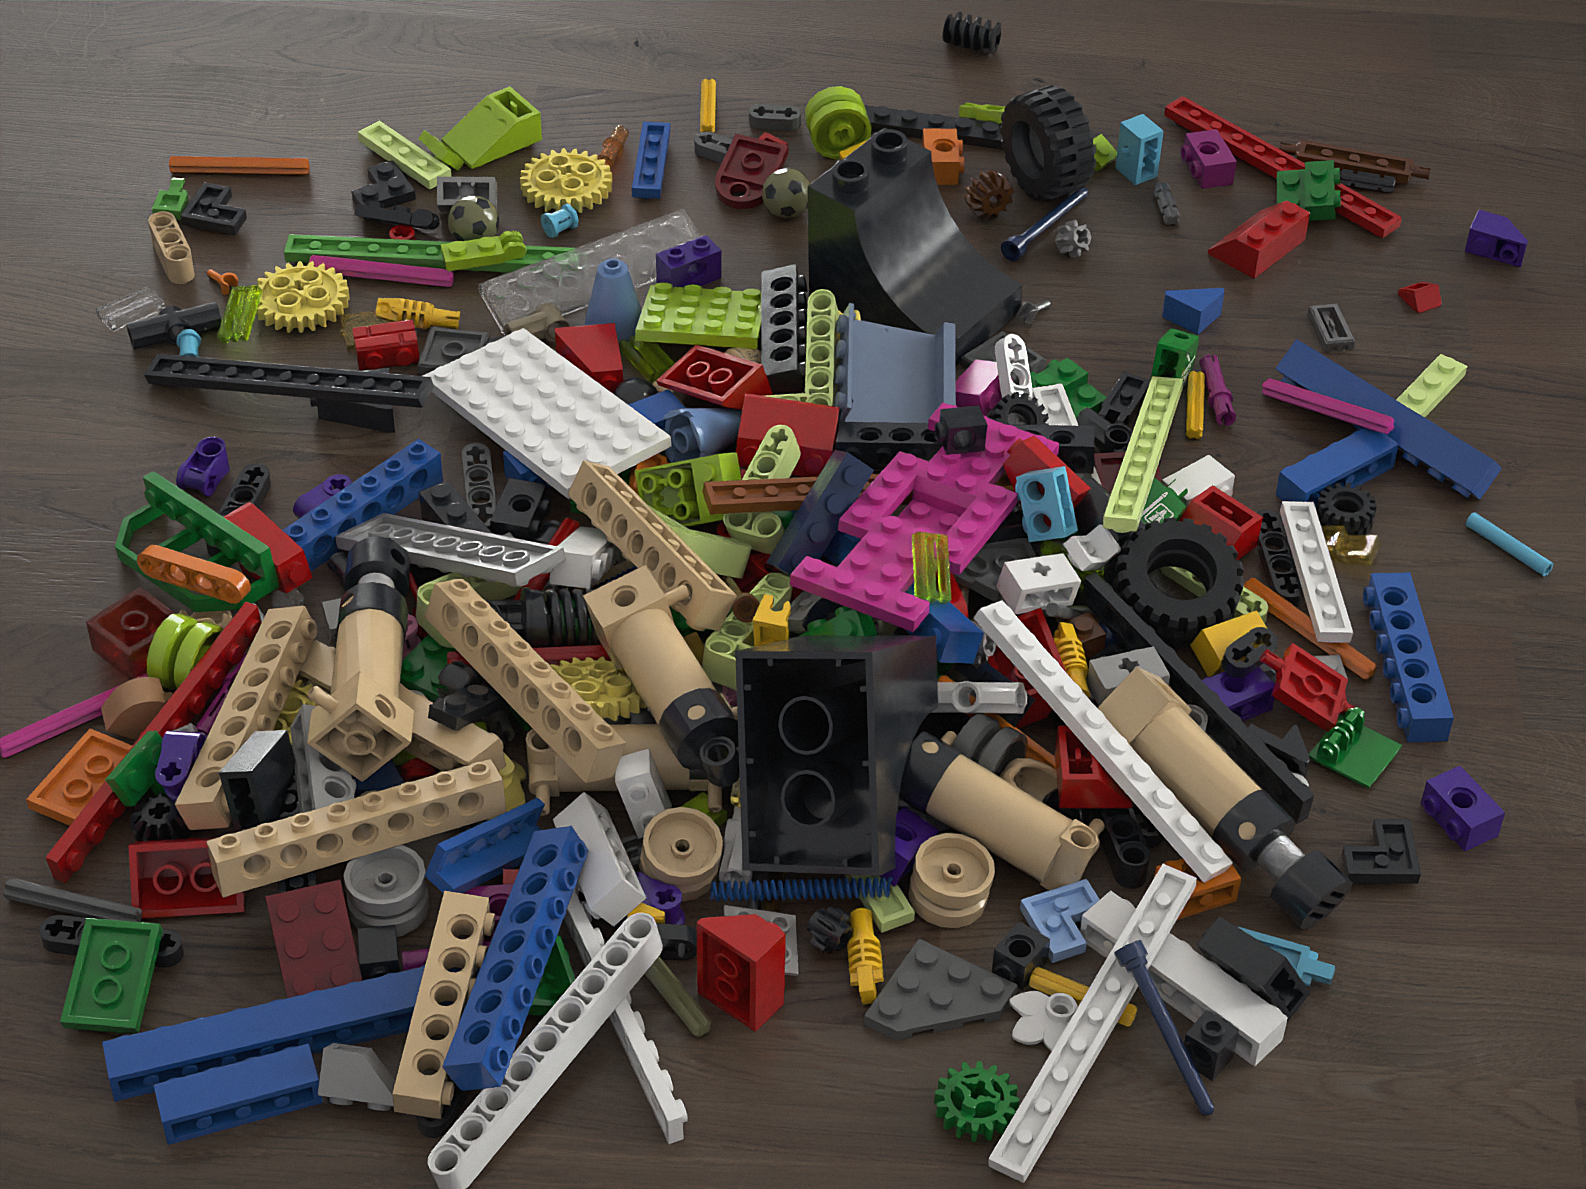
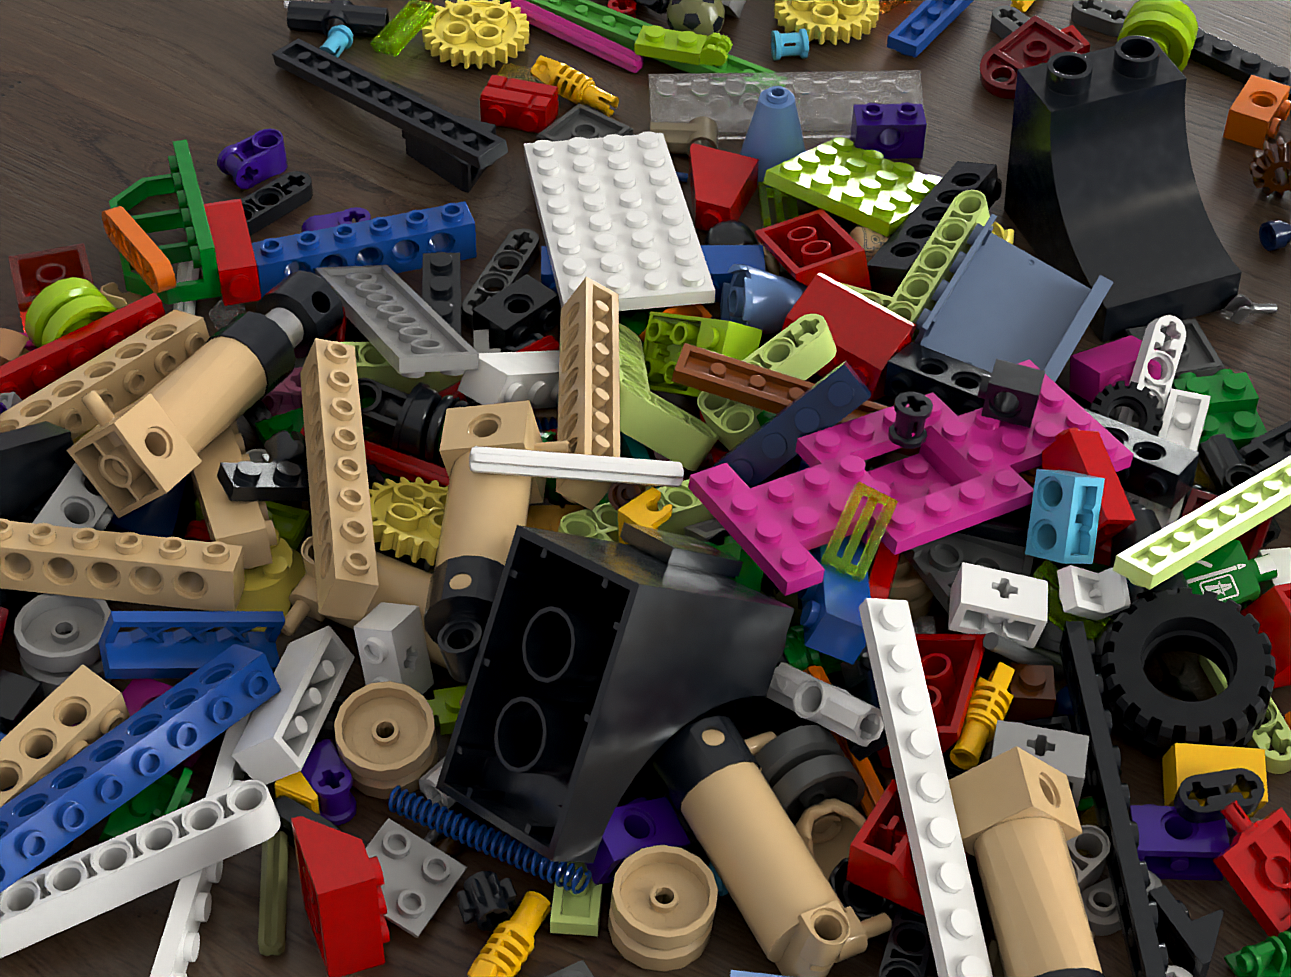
camera: 30 degrees right, 0 degrees up
none -> white axle [469,446,684,487]
none -> black tile [620,522,743,578]
none -> black bush [888,392,933,449]

